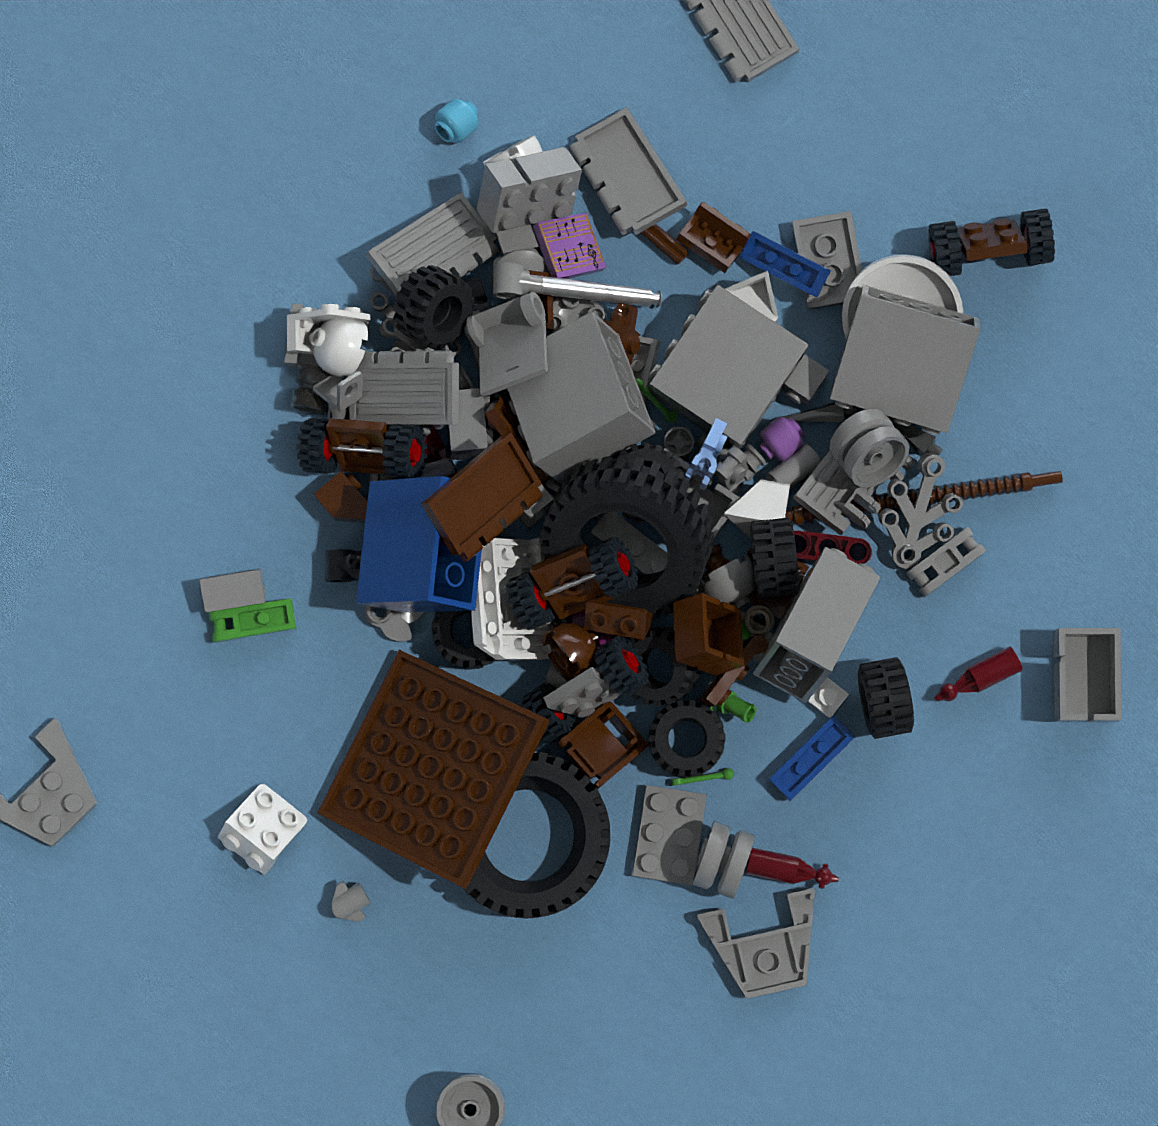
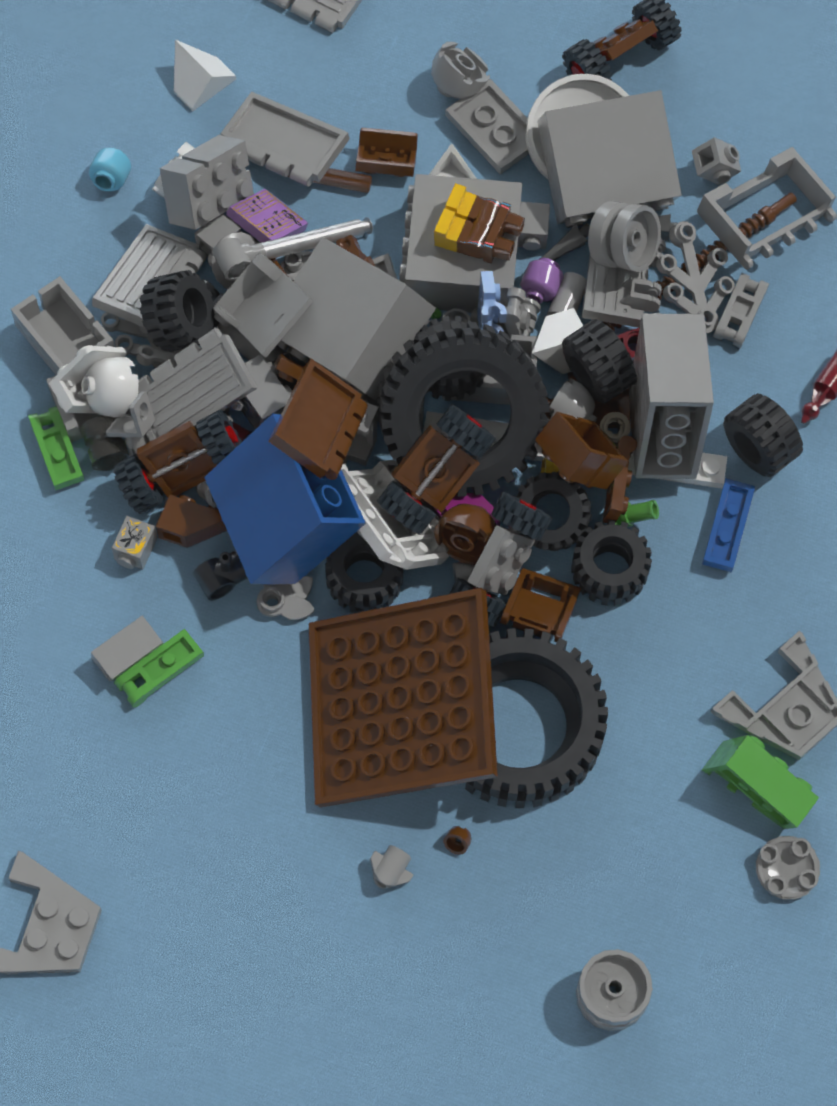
camera: 35 degrees left, 15 degrees down
white bracket [217,784,307,875] -> none
reddish brown bracket [584,600,653,640] -> none
light grey plate [632,785,707,885] -> none
bright green hinge [671,768,734,786] -> none
light grey wheel [692,821,755,899] -> none
blue plate [739,231,831,297] -> none
dark red wheel [746,847,839,889] -> none
none -> light grey piece [11,276,115,375]
none -> bright green plate [28,406,84,491]
none -> light grey brick [112,516,158,570]
none -> white slope [174,40,236,112]
none -> light grey cylinder [431,42,490,99]
none -> reddish brown hips [434,183,525,264]
none -> reddish brown hinge [443,826,472,855]
none -> light grey brick [692,137,741,185]
none -> light grey hinge [697,147,837,270]
none -> bright green wedge [702,735,819,830]
none -> light grey dish [756,836,820,900]

